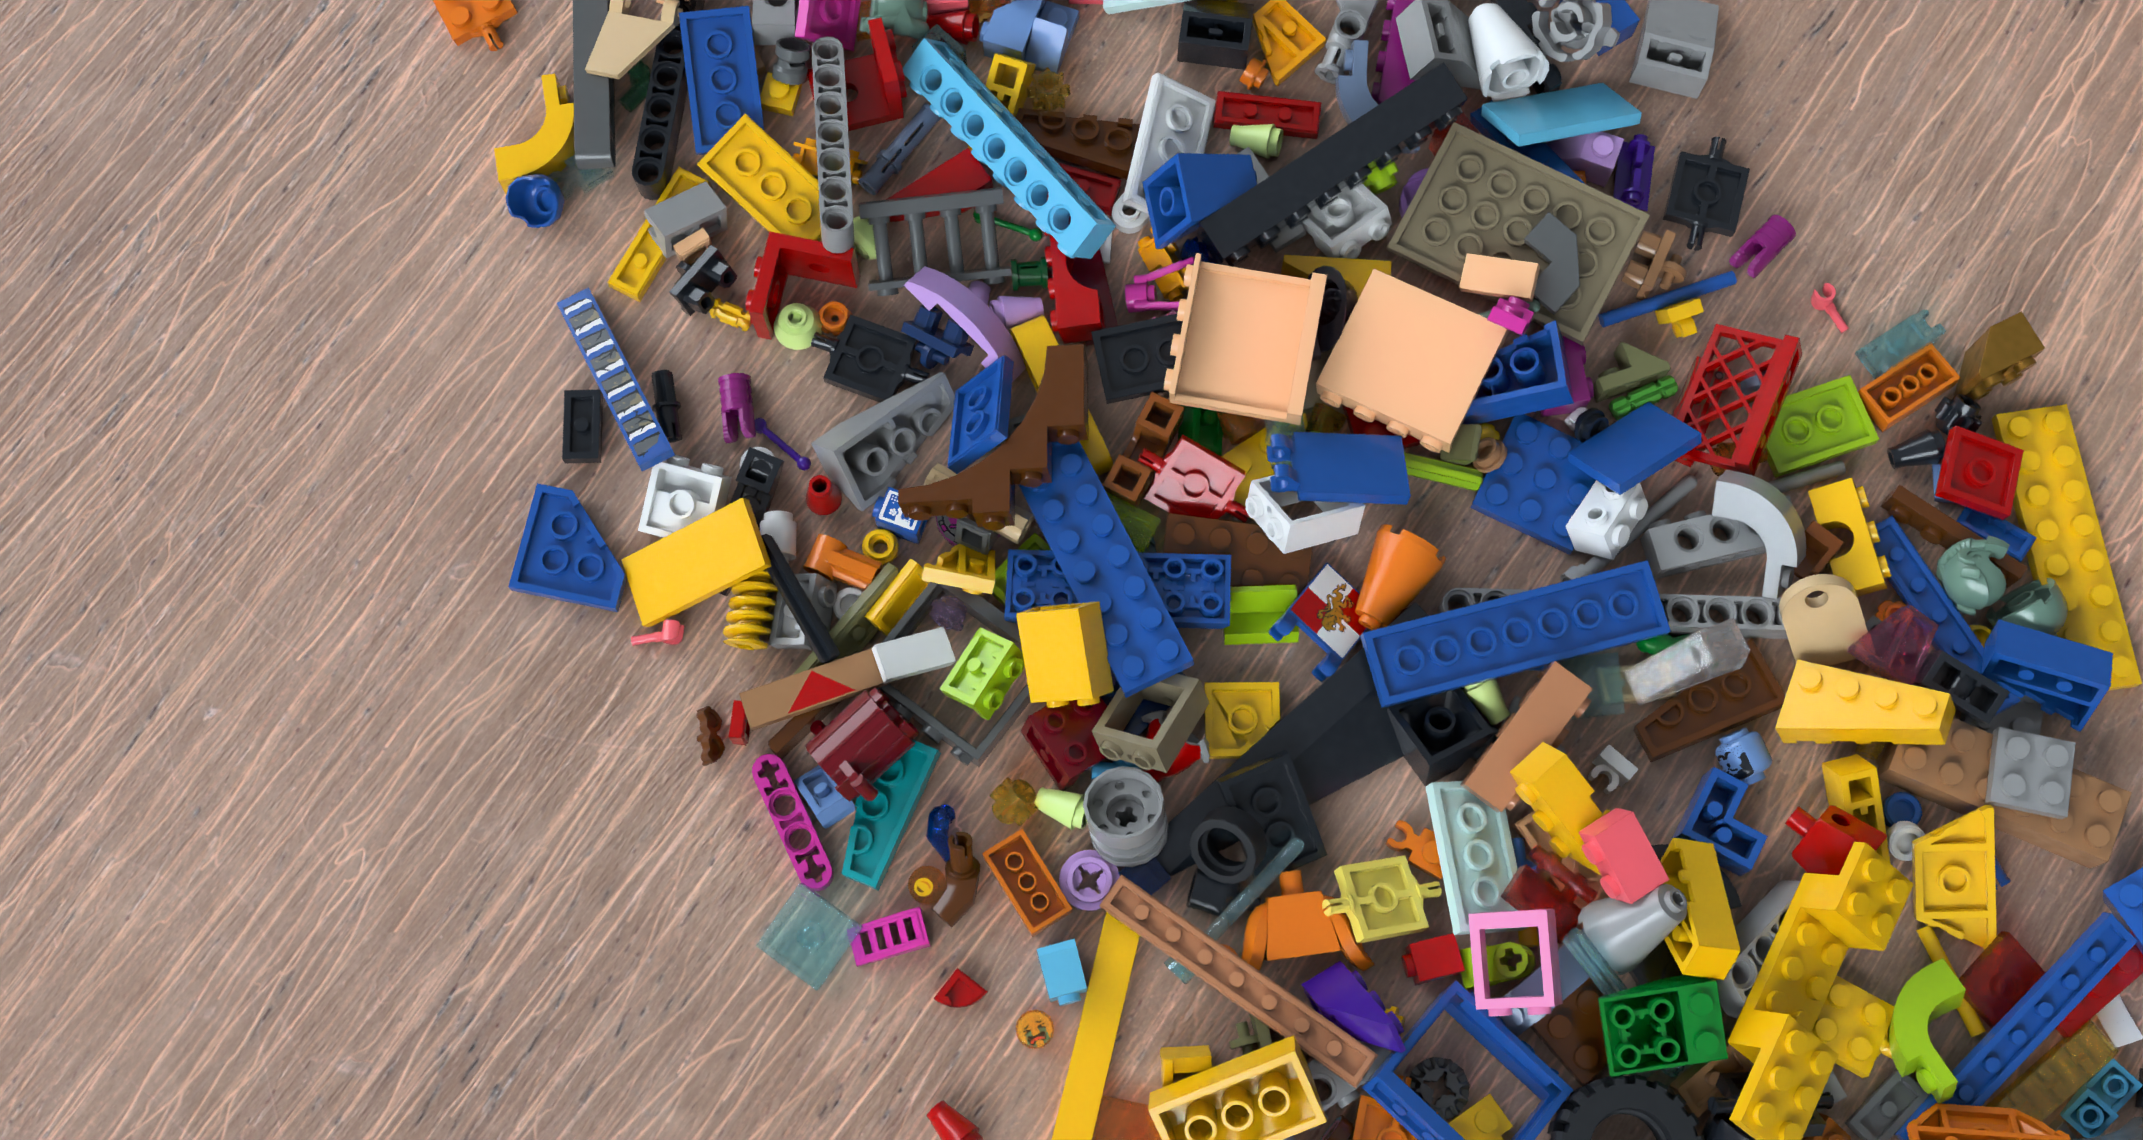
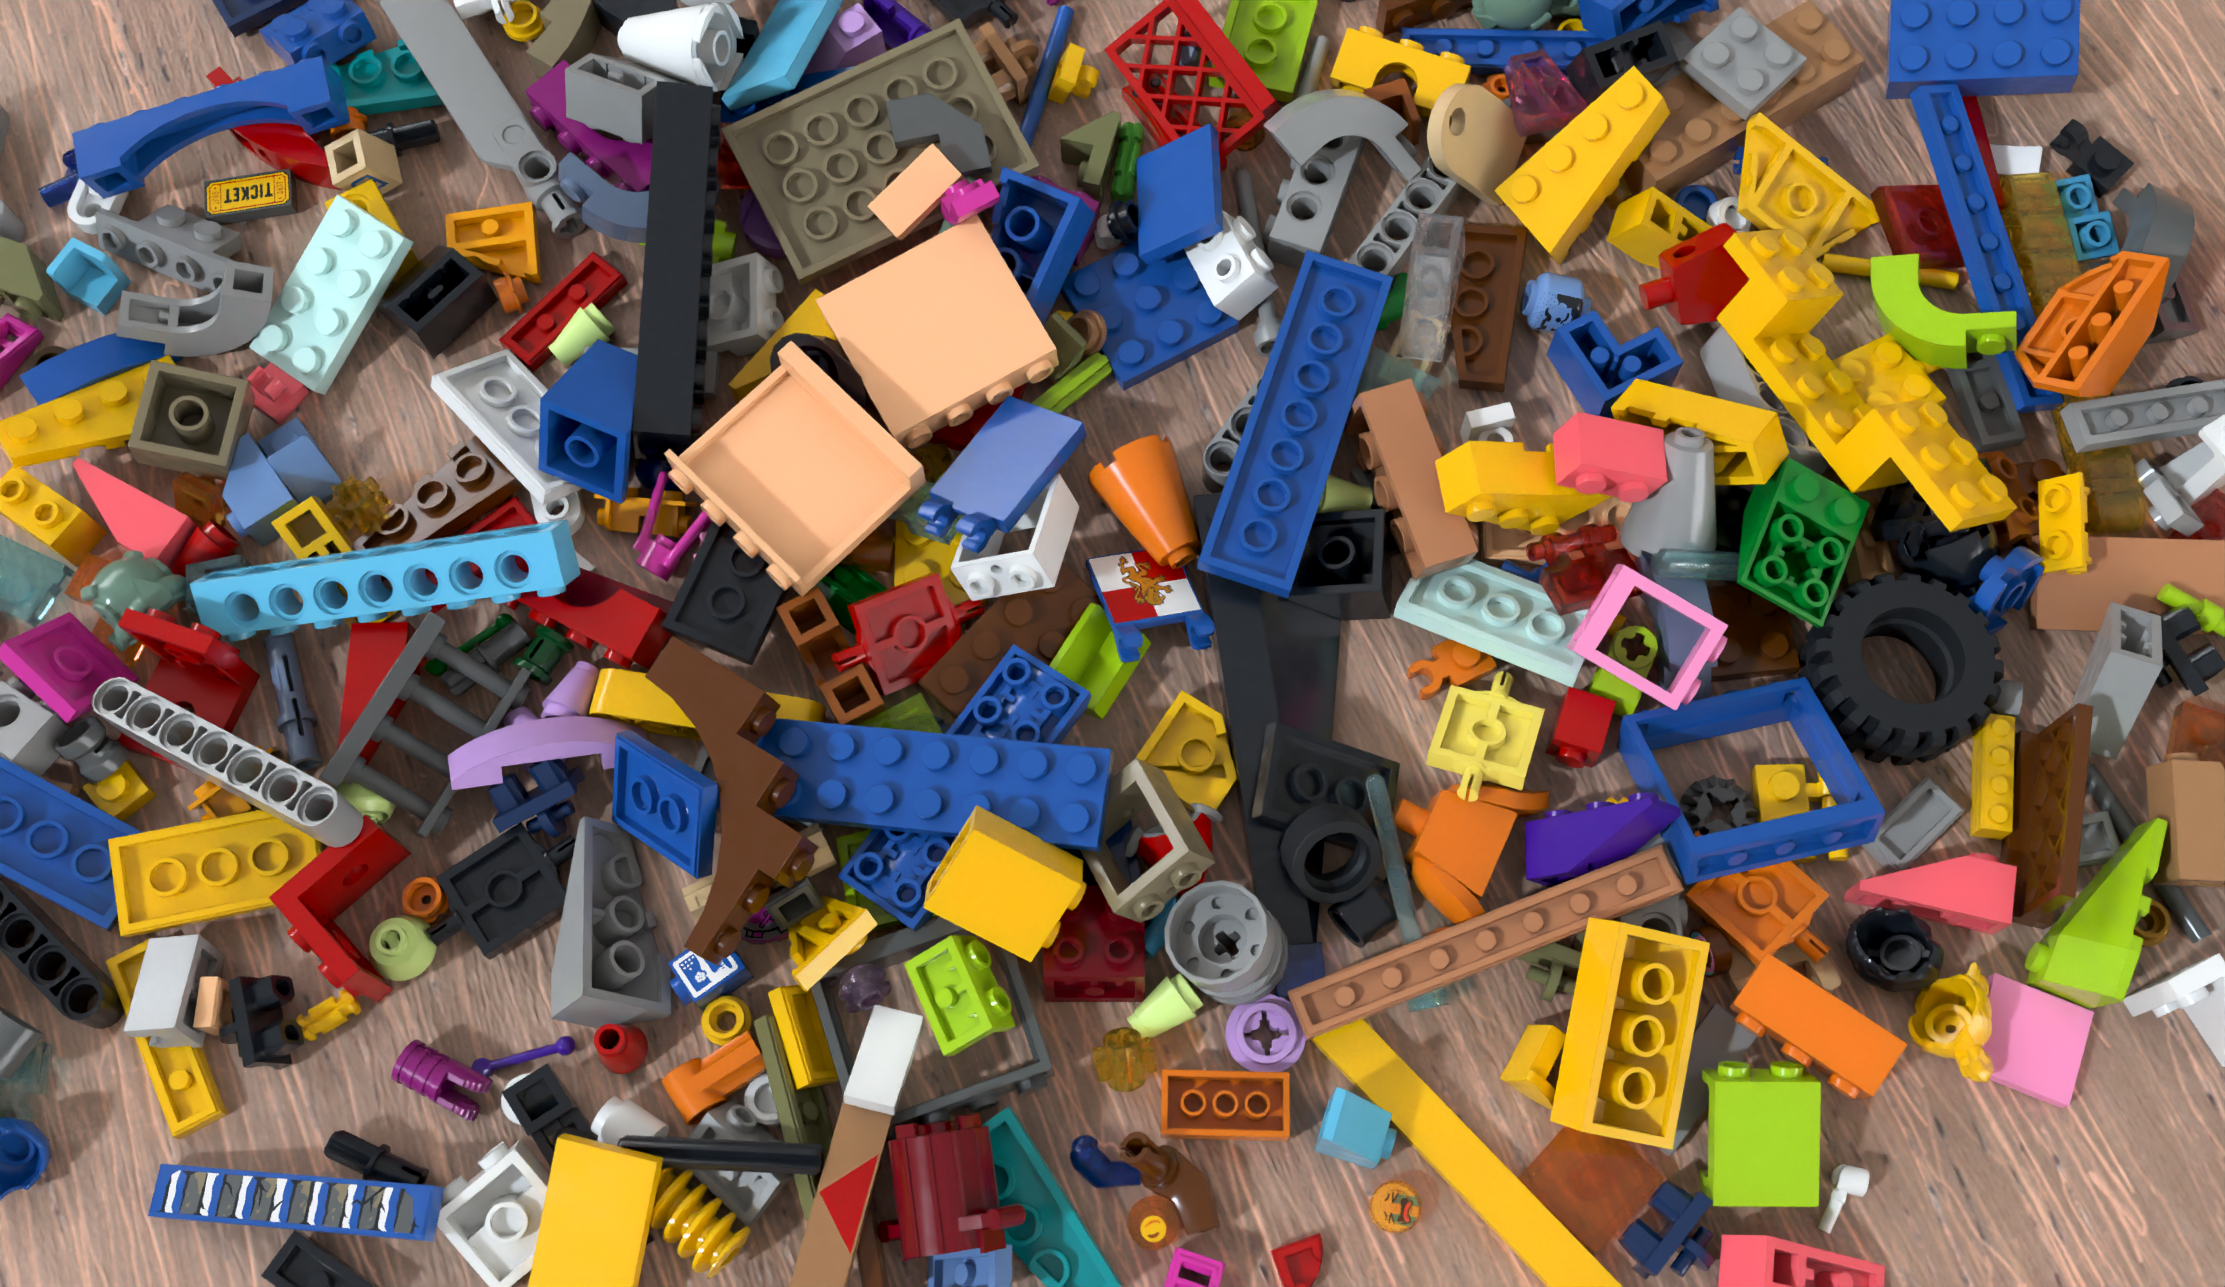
camera: 55 degrees left, 5 degrees down
none -> dark grey axle [441,619,533,697]

